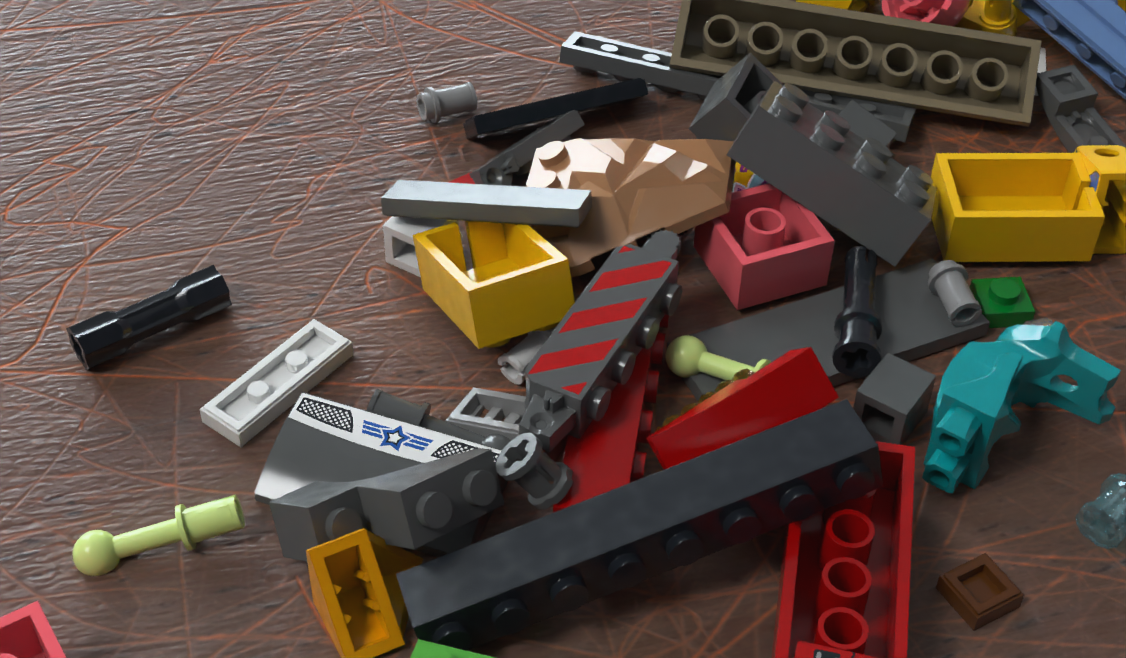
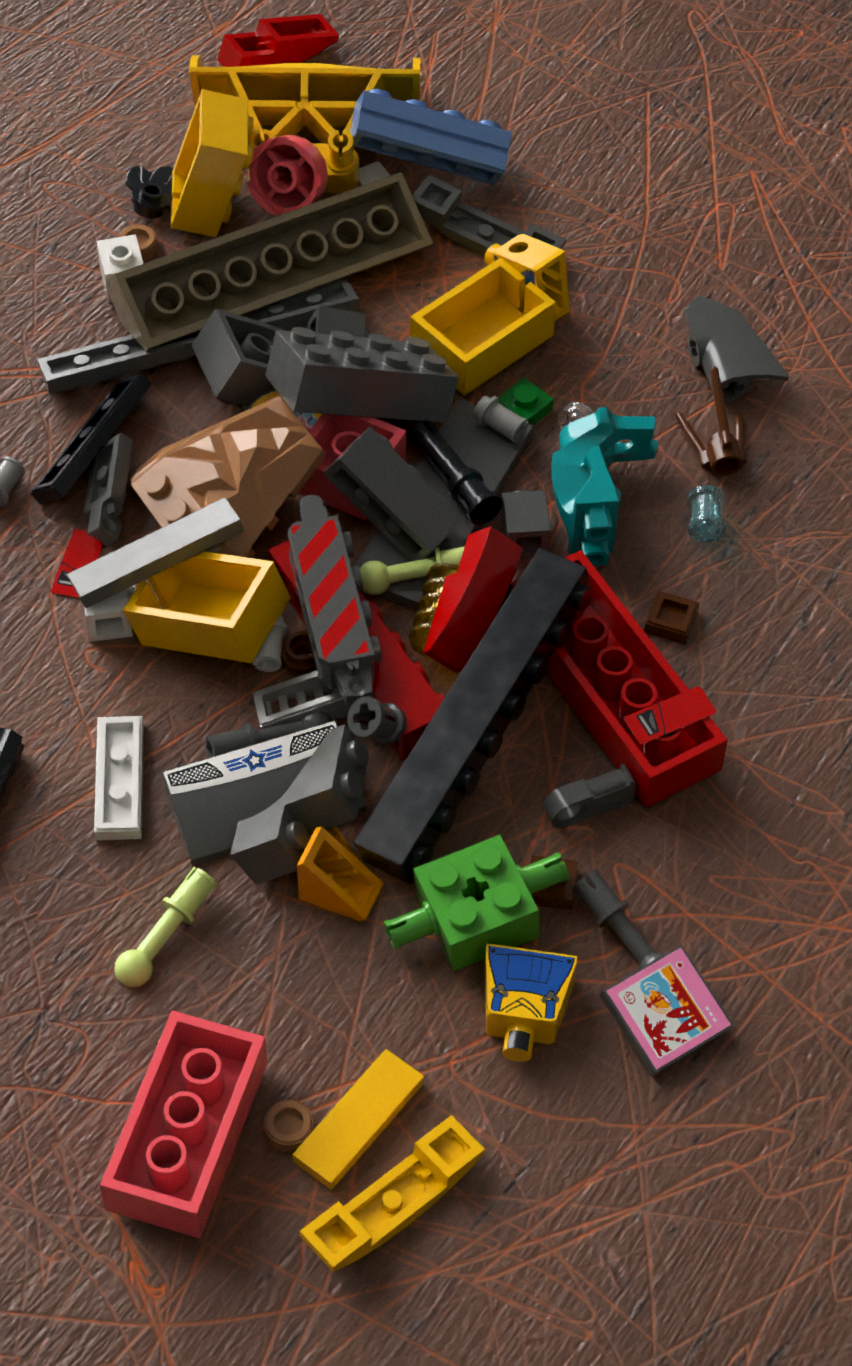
camera: 40 degrees left, 10 degrees up
none -> dark grey brick [323,426,462,561]

